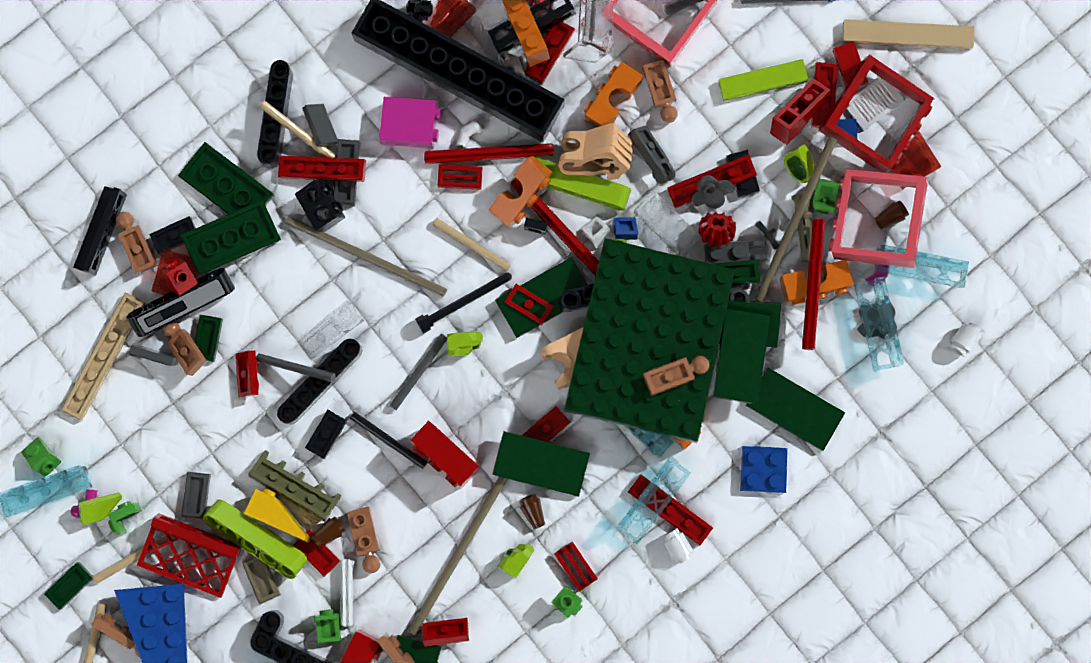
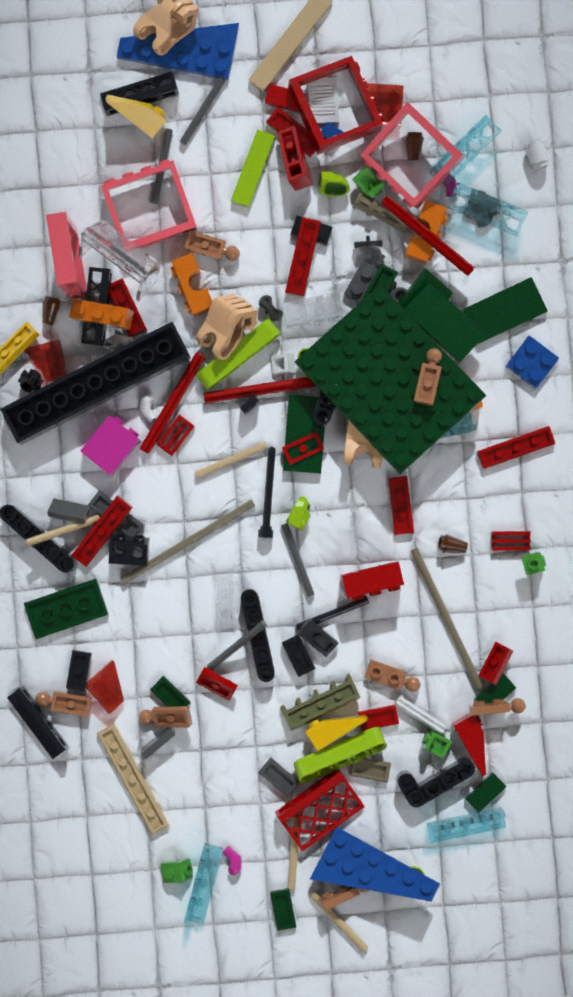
camera: 55 degrees left, 5 degrees up
lime tile [79,492,122,525] -> none
bright green bracket [108,501,142,535] -> none
beam [126,268,235,337] -> none
red brick [159,258,198,296] -> none
dark green tile [181,199,281,276] -> none
reddish brown cone [310,517,345,548] -> none
orange arch [488,156,553,227] -> none
dark green tile [492,431,590,497] -> none
lime rock [497,544,534,579] -> none
blue plate [612,217,638,240] -> none
clear light blue fence [616,456,691,544] -> none
dark grey hinge [628,126,676,184] -> none
white brick [662,528,693,564] -> none
dark grey plate [692,175,735,209] -> none
red gear [698,211,736,248] -> none
dark tan piece [754,137,837,302] -> none
none -> pearl dark grey piece [259,295,283,321]
none -> black plate [297,618,339,657]

